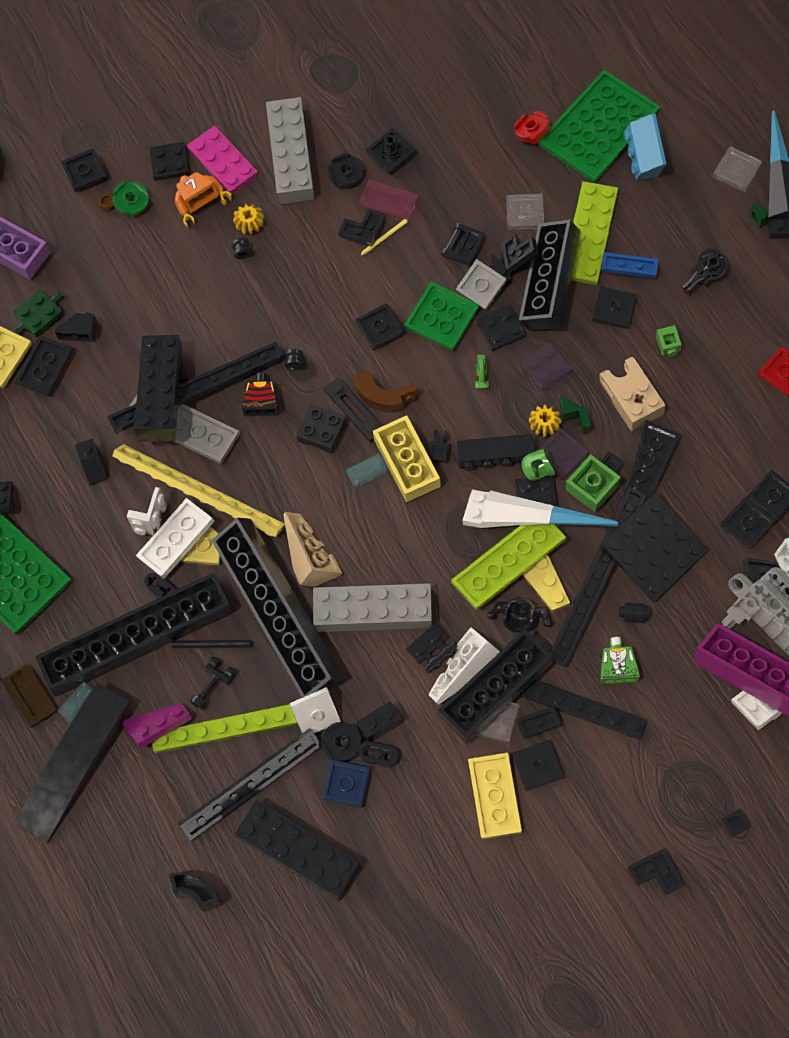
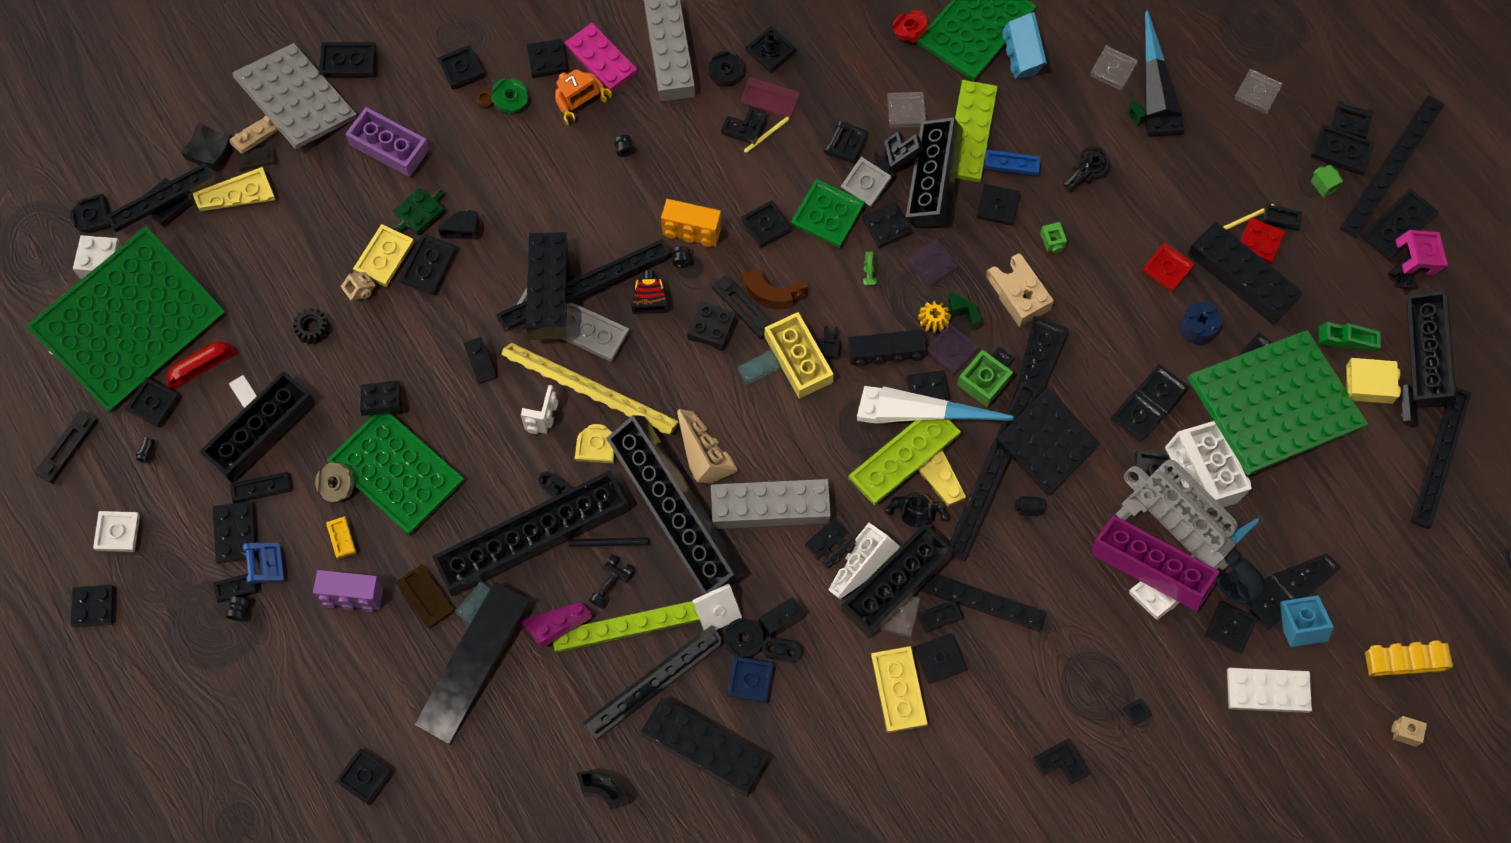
camera: 10 degrees left, 0 degrees up
white plate [136,498,214,579] -> none
yellow gear [233,204,264,235] -> none
bright green helmet [522,448,555,481] -> none
torso [600,637,639,685] -> none
none -> light orange brick [661,199,721,247]

